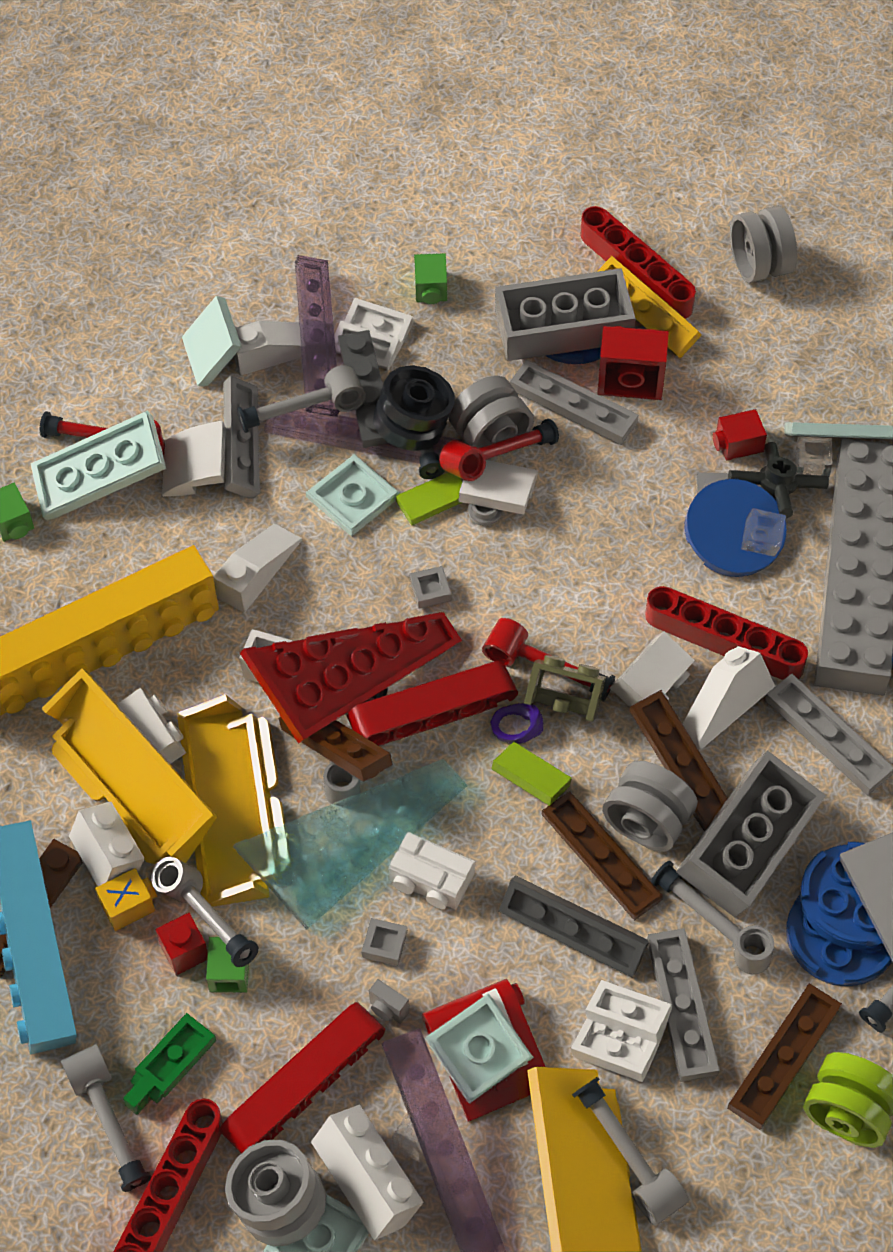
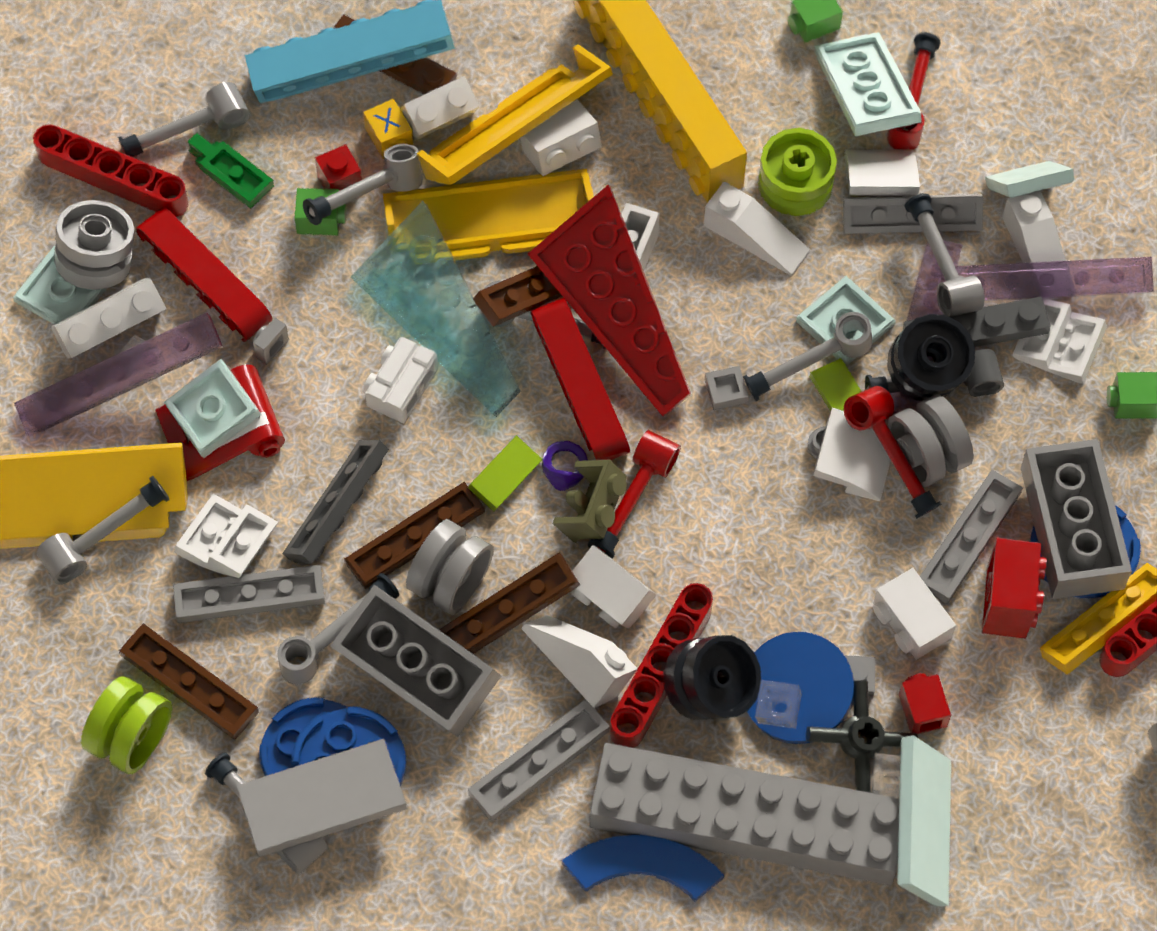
camera: 90 degrees right, 5 degrees up
light grey plate [361,918,408,966] -> none
none -> black wheel [663,635,761,720]
none -> light grey piece [743,312,872,401]
none -> lime wheel [758,128,837,216]
none -> white brick [873,568,956,660]

